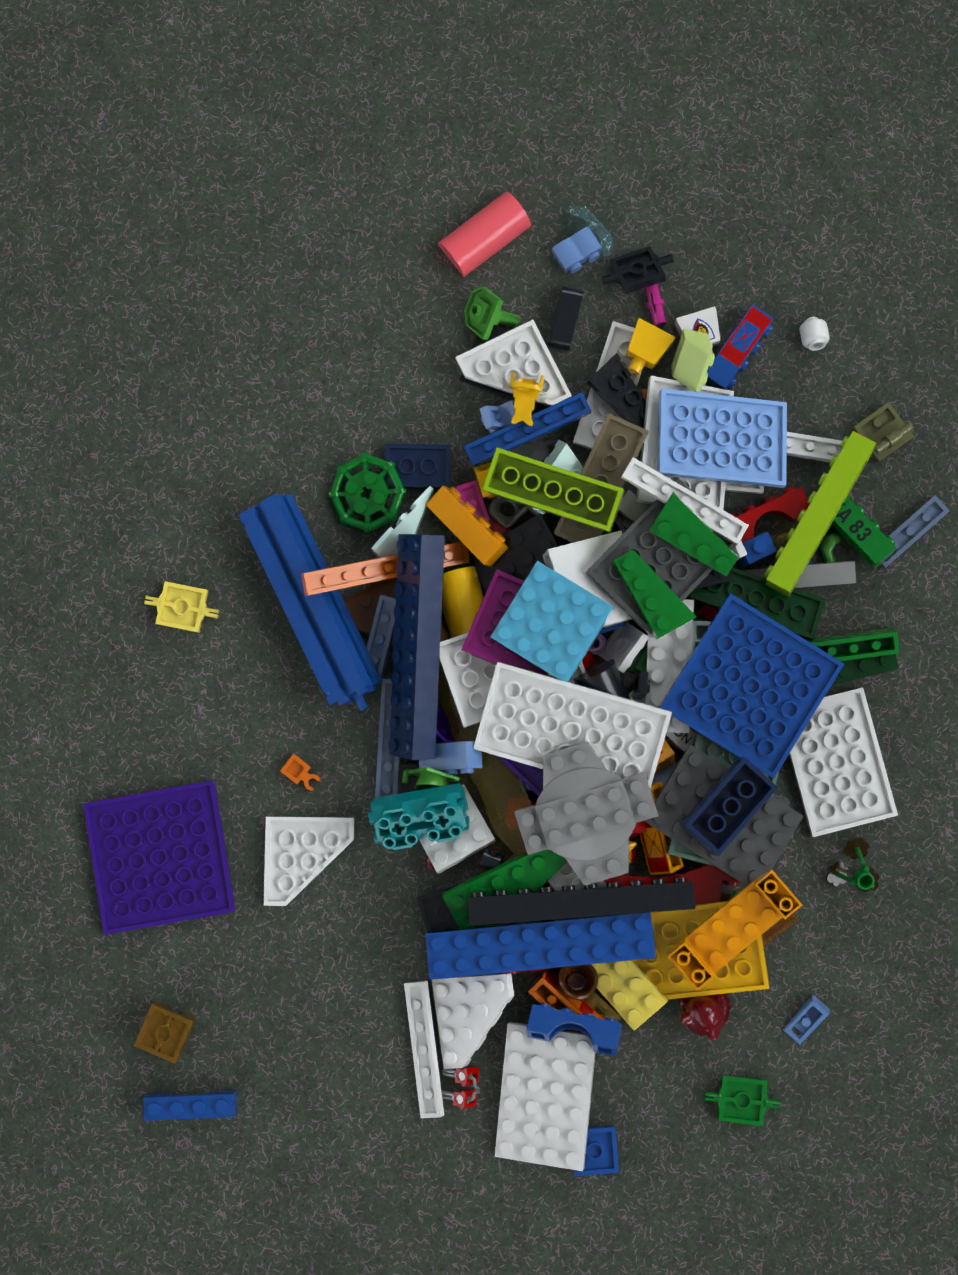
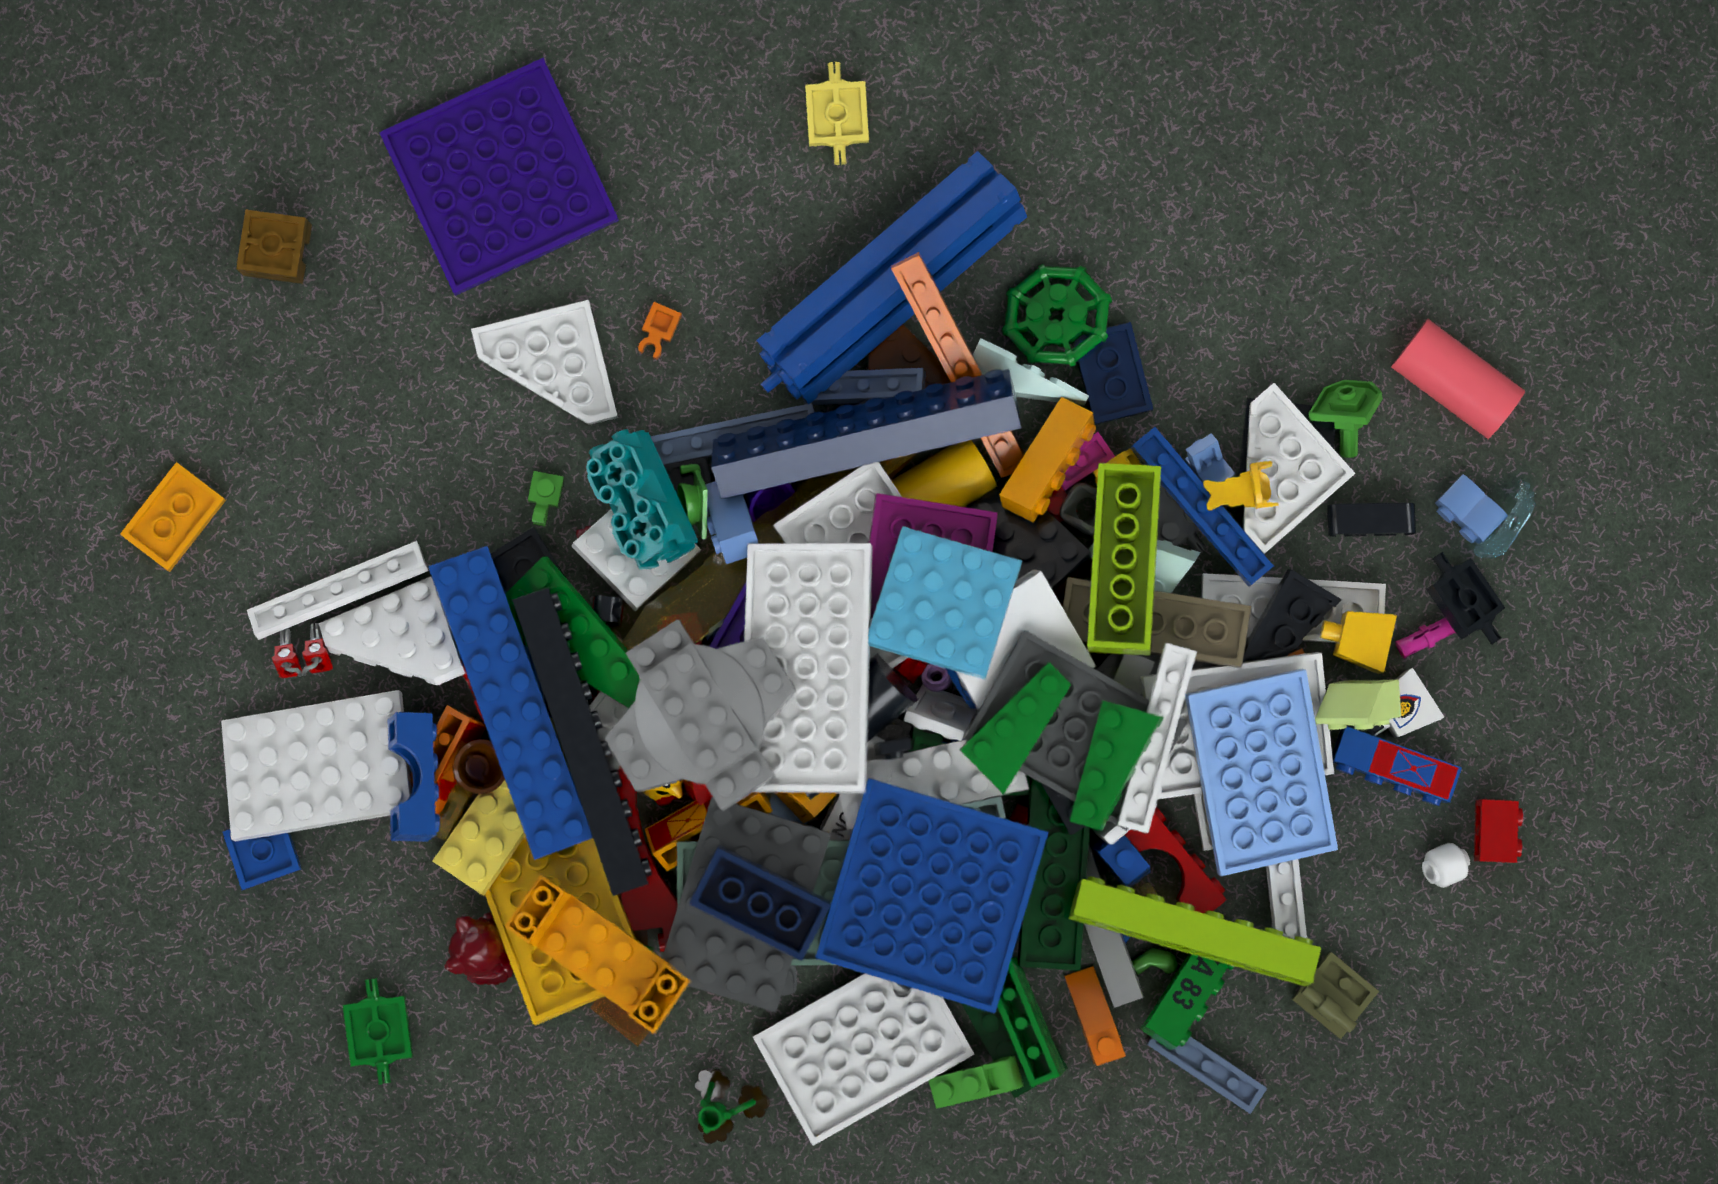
camera: 70 degrees right, 0 degrees up
blue arch [143,1090,238,1121] -> none
medium blue slope [783,994,830,1045] -> none
none -> light orange plate [120,462,226,572]
none -> bright green plate [528,471,564,527]
none -> bright green plate [928,1055,1024,1109]
none -> orange slope [1064,966,1126,1066]
none -> red brick [1474,799,1523,863]

